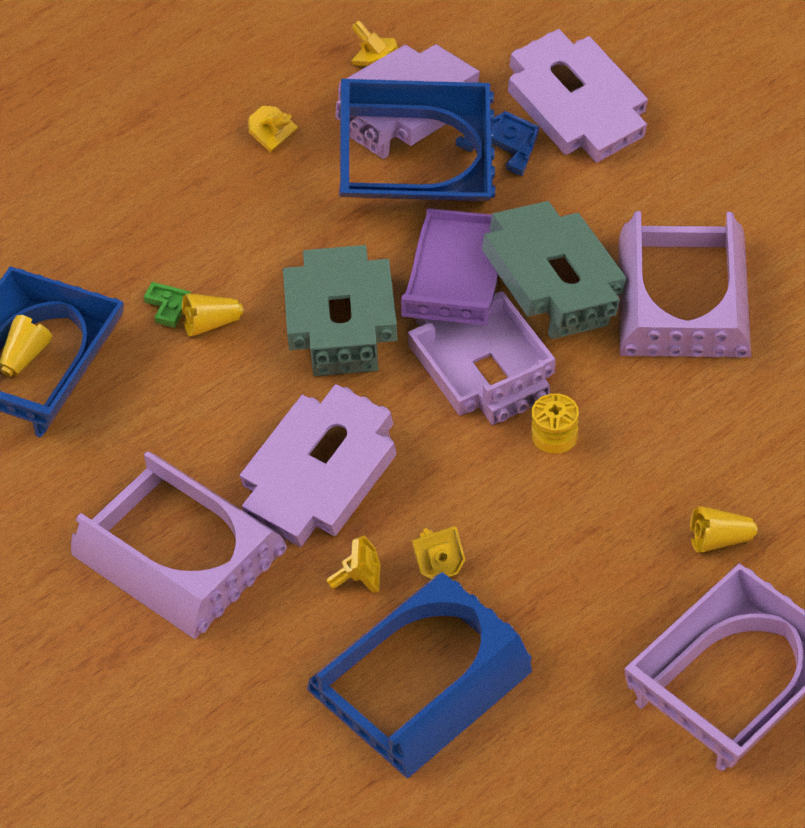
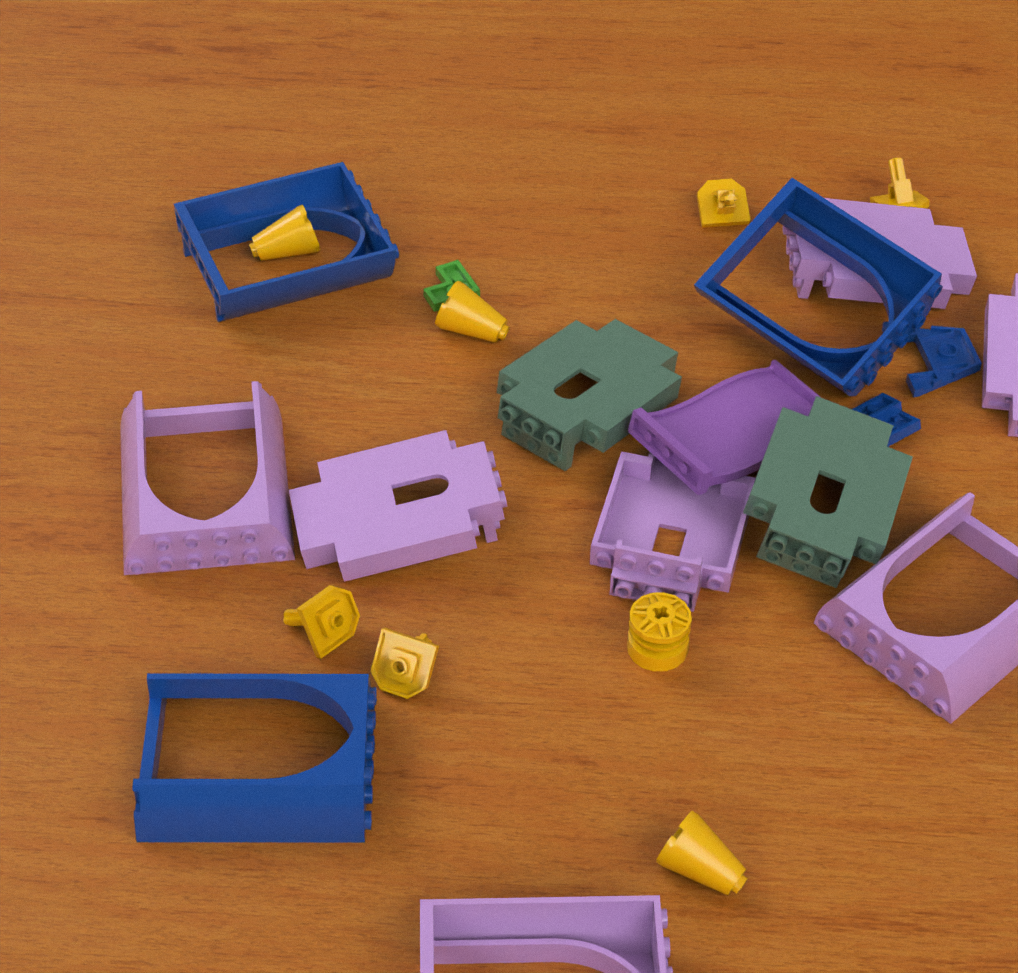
camera: 40 degrees right, 5 degrees down
none -> blue slope [852,393,921,447]

